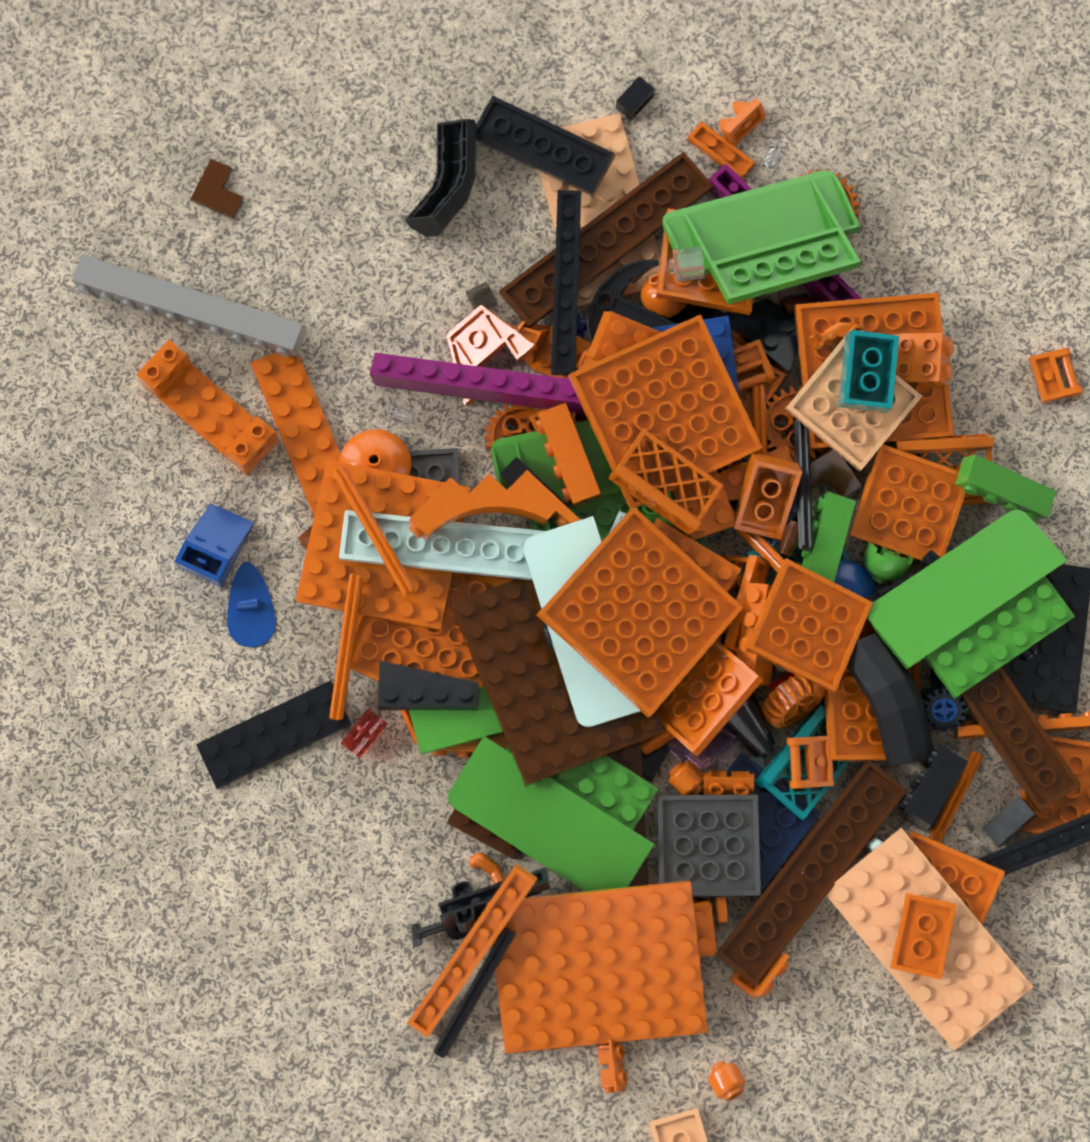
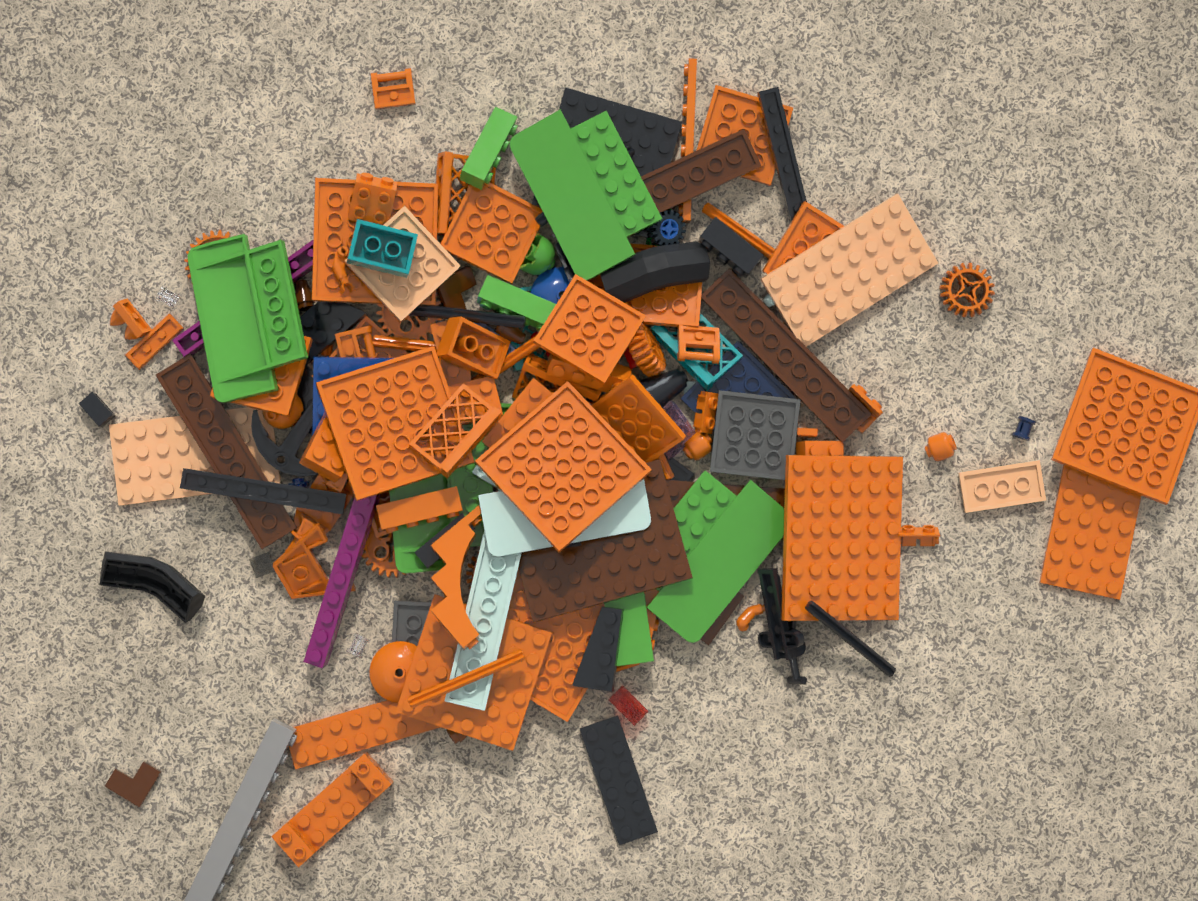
camera: 85 degrees left, 10 degrees up
blue slope [174,503,254,588] -> none
blue shield [227,562,276,648] -> none
orange axle [329,573,363,720] -> none
orange plate [407,863,538,1038] -> none
black plate [476,95,615,197] -> none
clear brick [669,246,705,282] -> none
orange plate [890,892,957,980] -> none
black tile [982,796,1038,848] -> none
none -> orange gear [939,263,995,318]

